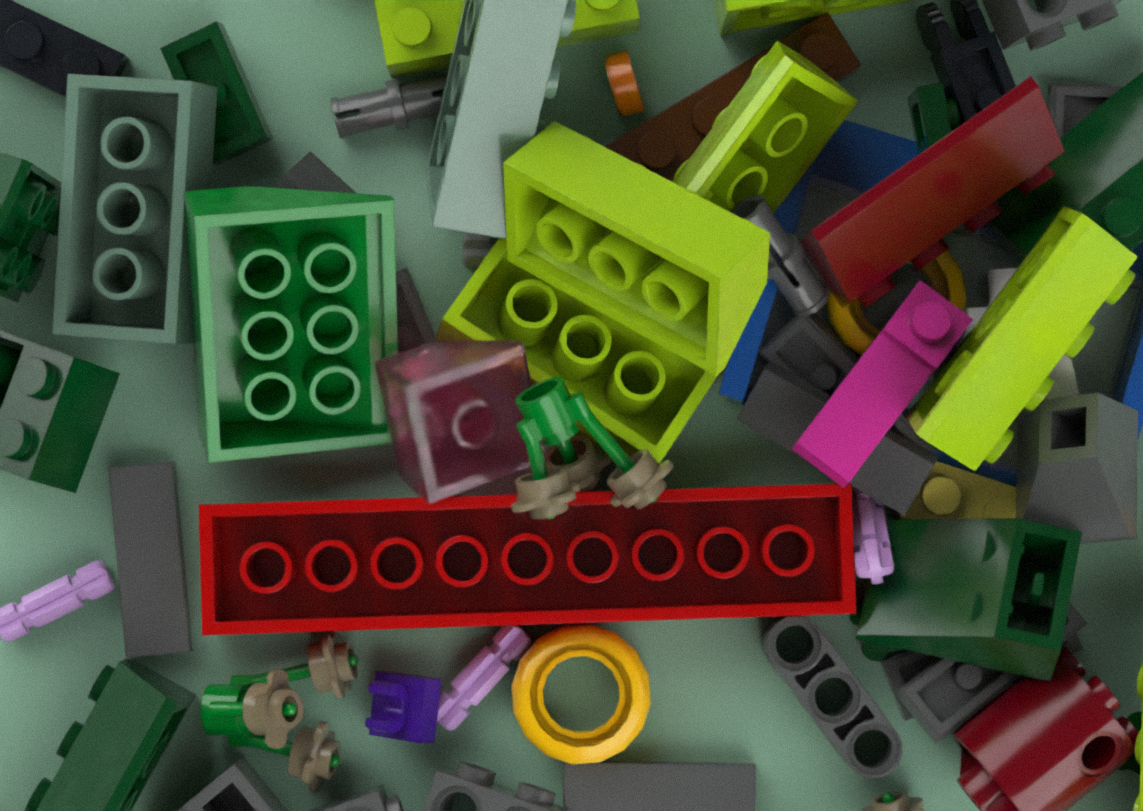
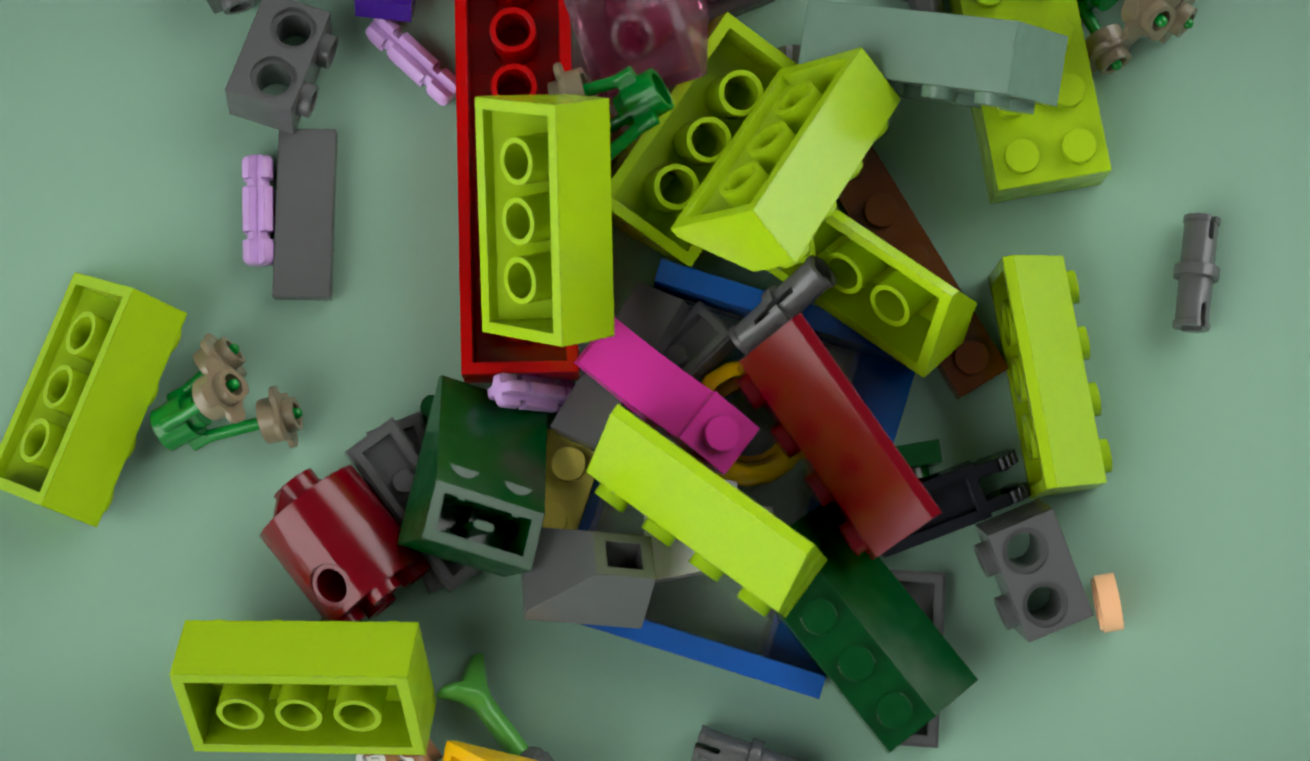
camera: 90 degrees right, 5 degrees down
yellow wheel [511,623,651,765] -> none
orange tile [604,49,645,117] -> none
dark grey beam [762,616,903,778] -> none
none -> lime slope [475,94,614,347]

